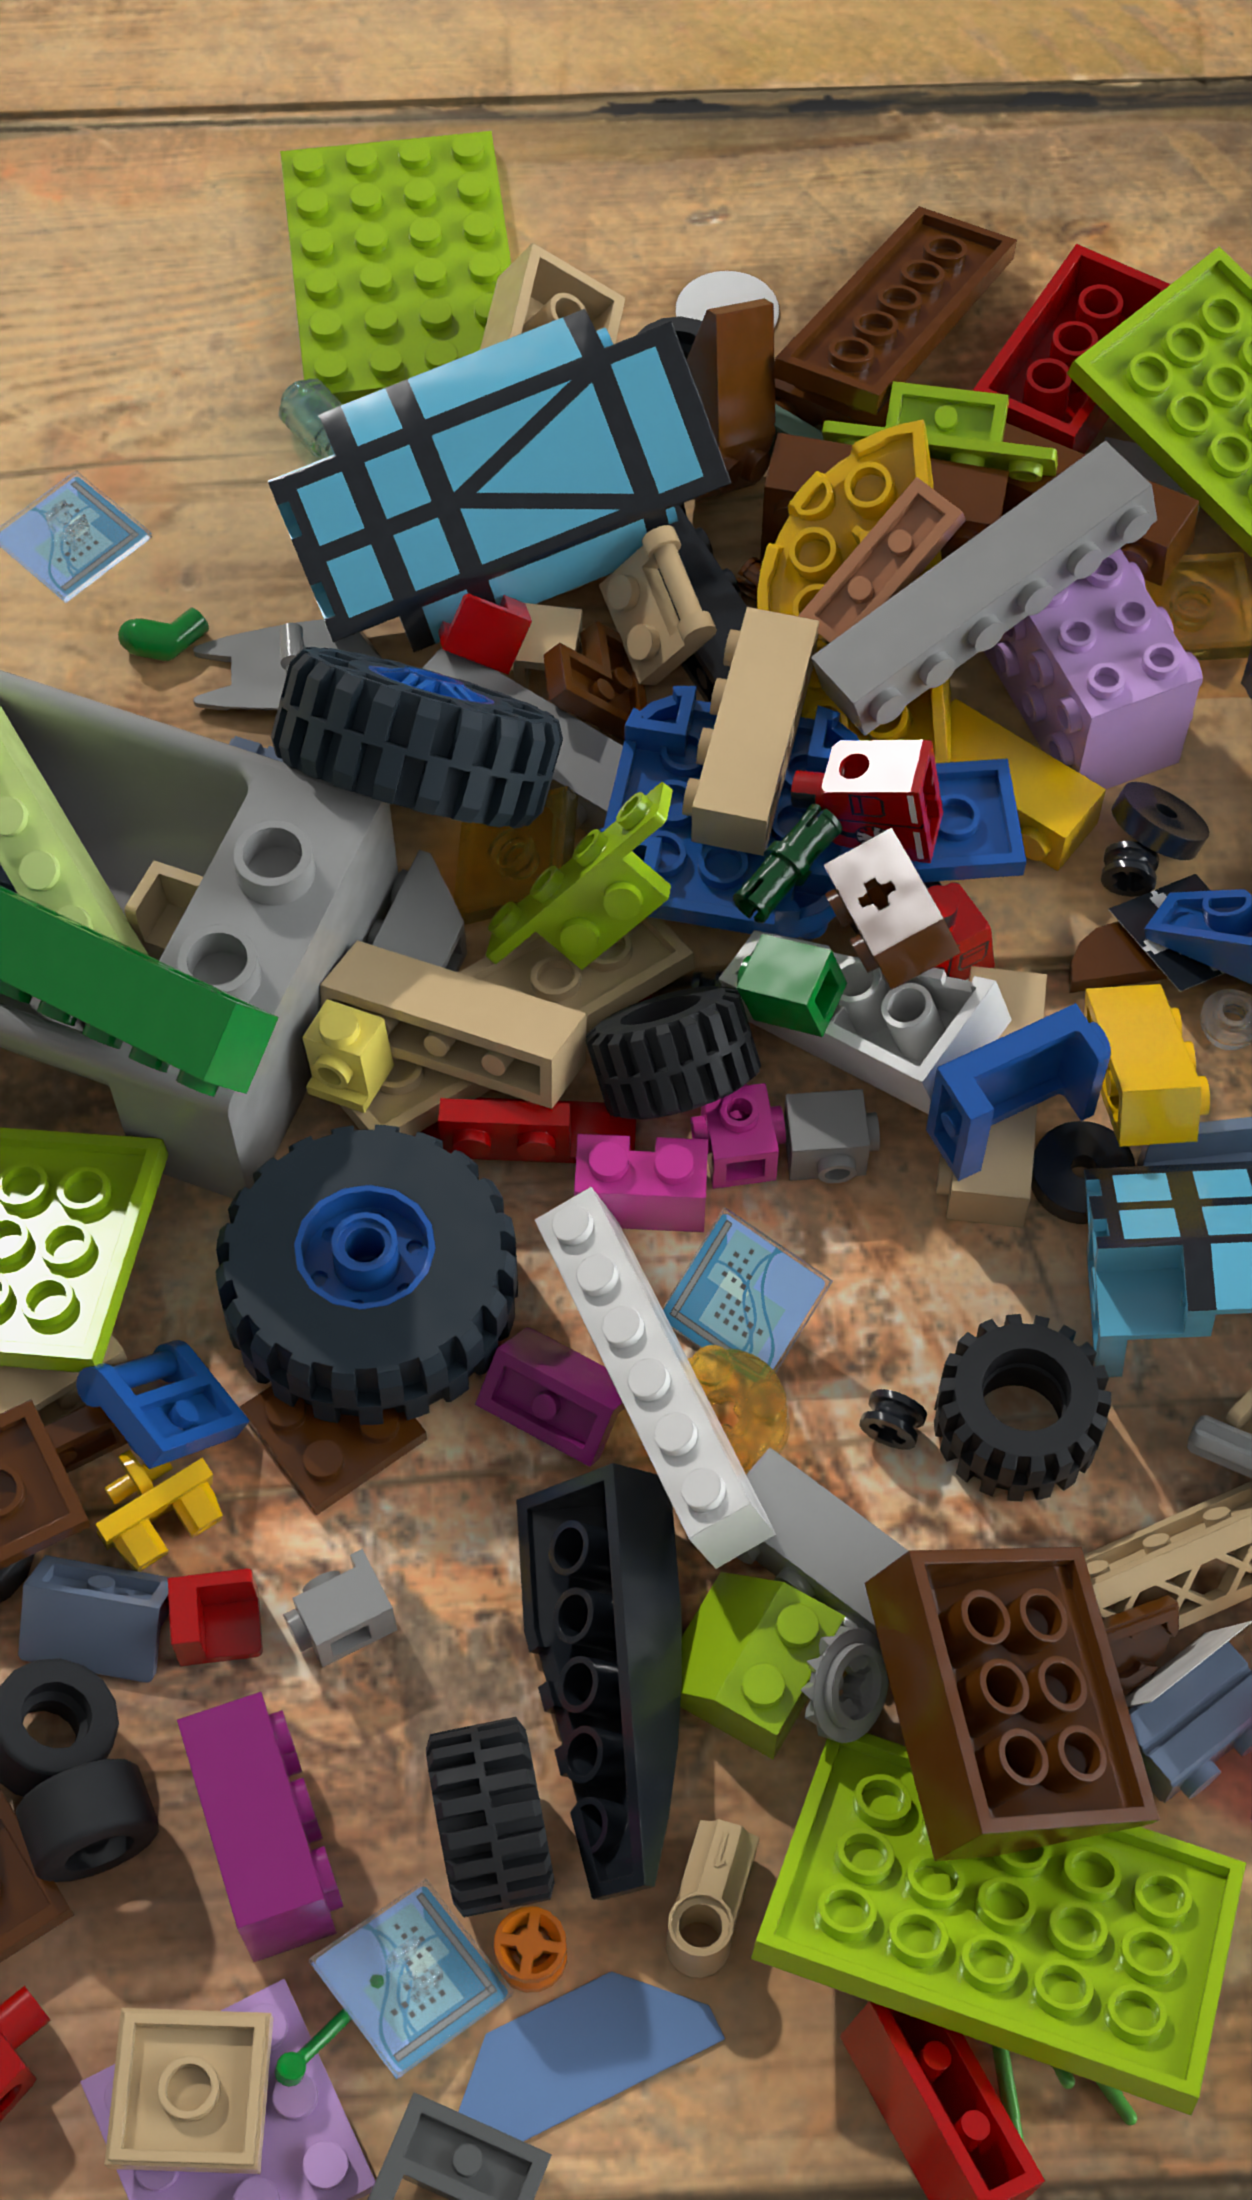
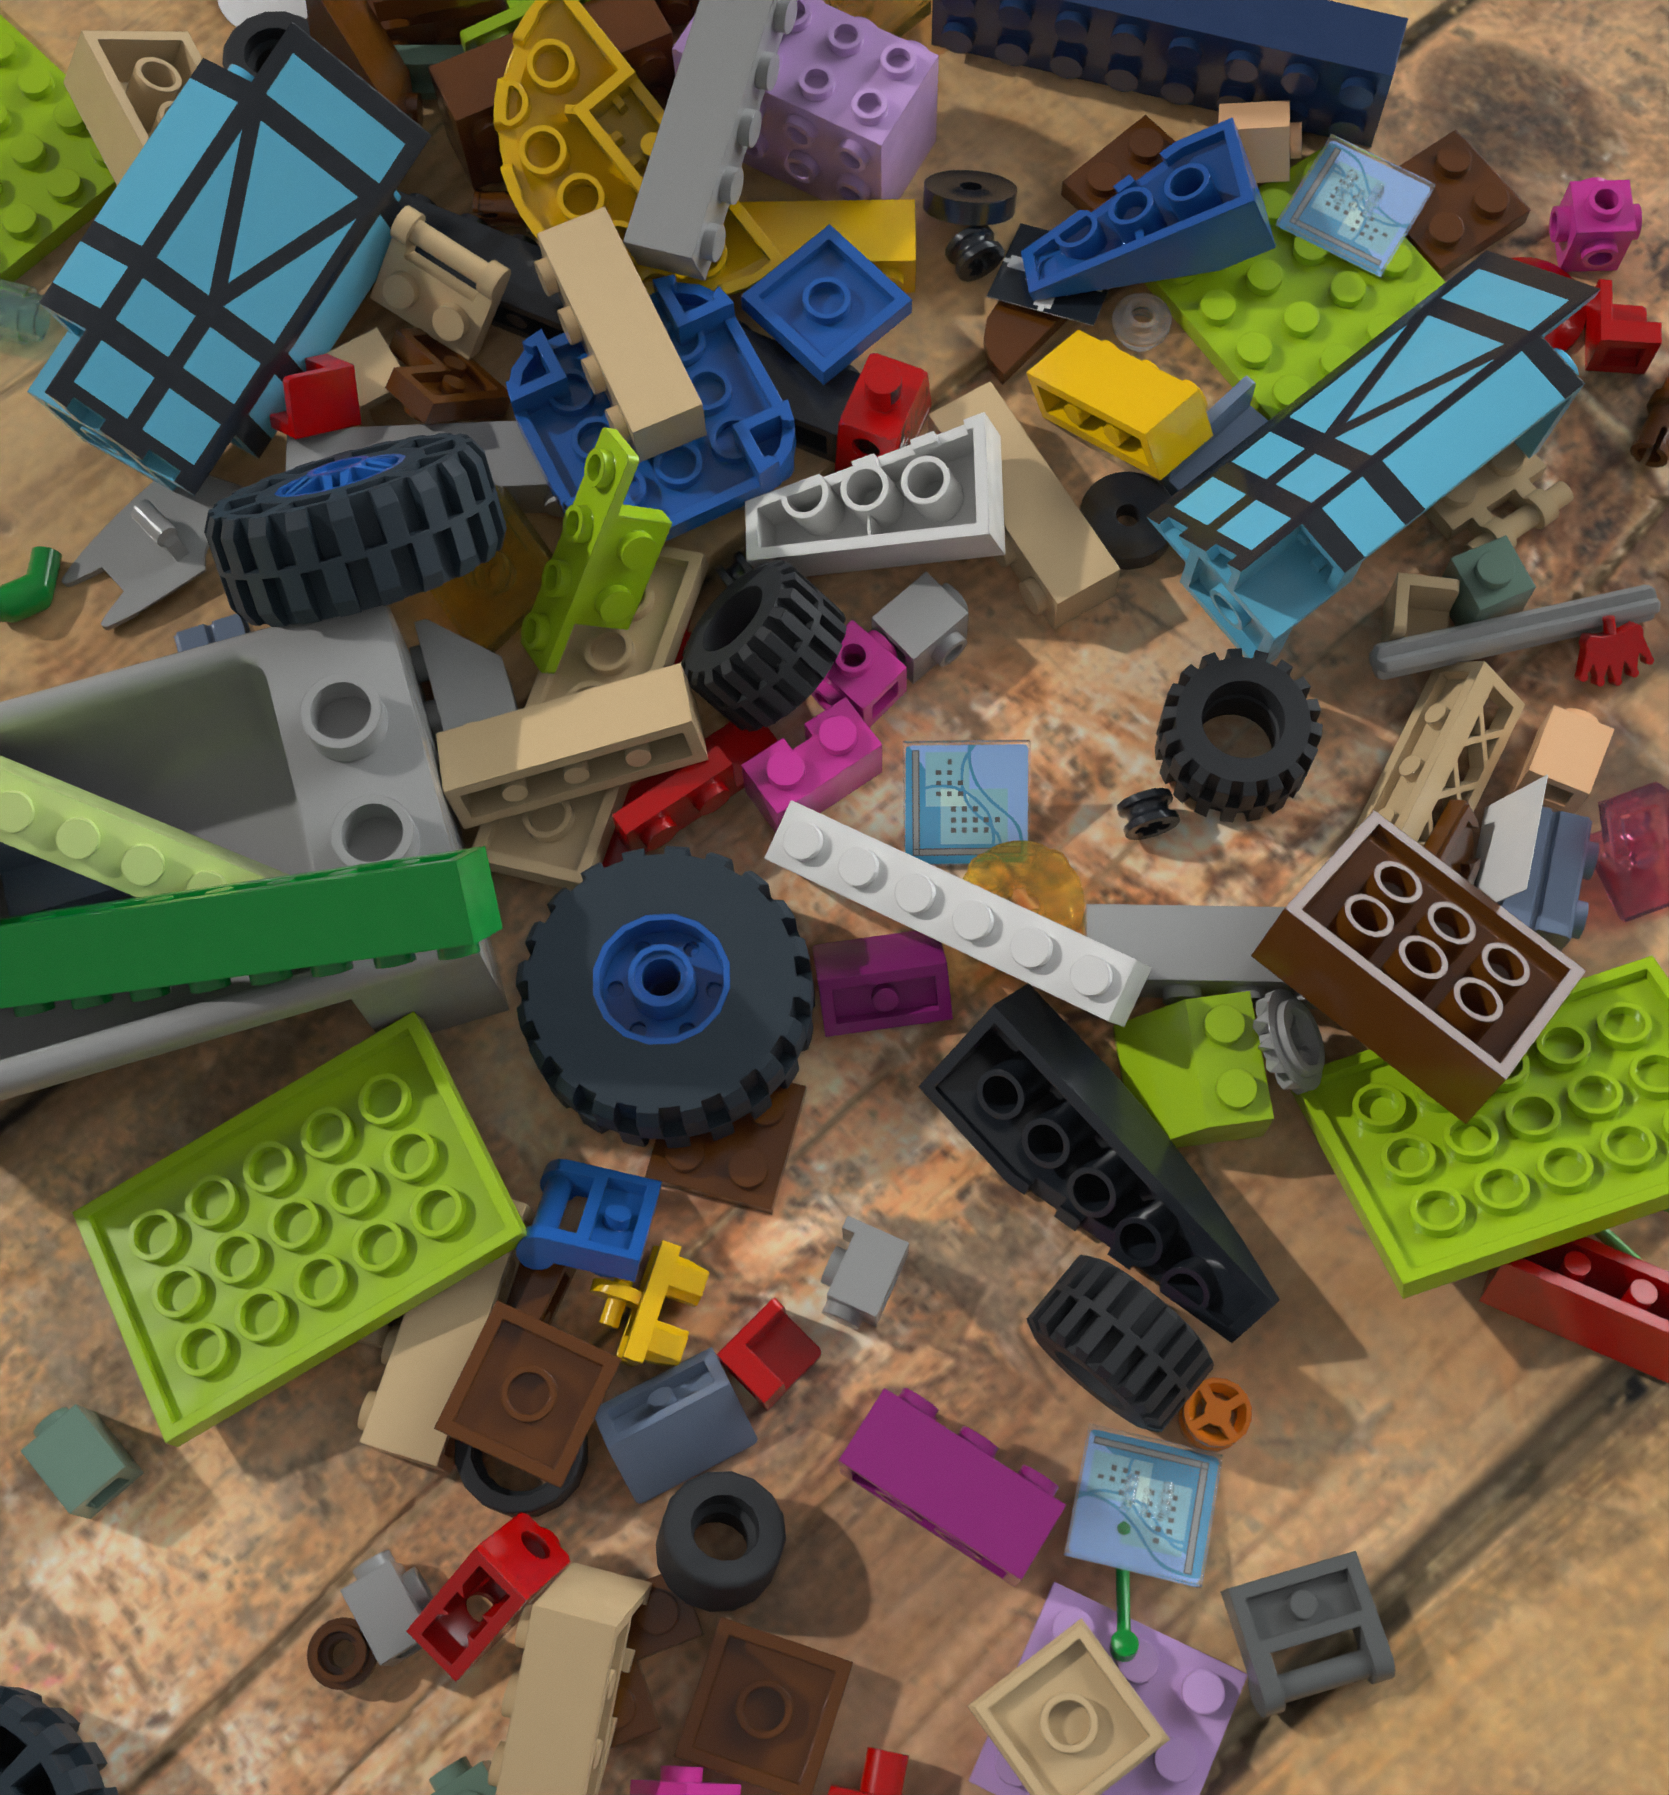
camera: 35 degrees left, 10 degrees up
black tyre [16,1759,159,1882] -> none
tan panel [124,860,203,959] -> none
light yellow brick [302,999,394,1113] -> none
medium blue sticker [458,1971,725,2141] -> none
tan piece [666,1819,759,1978] -> none
dark green pin [733,804,842,923] -> none
green brick [736,934,847,1037] -> none
red torso [791,740,943,863] -> none
nougat plate [797,477,966,645] -> none
brick [824,828,961,990] -> none
blue panel [926,1003,1111,1181] -> none

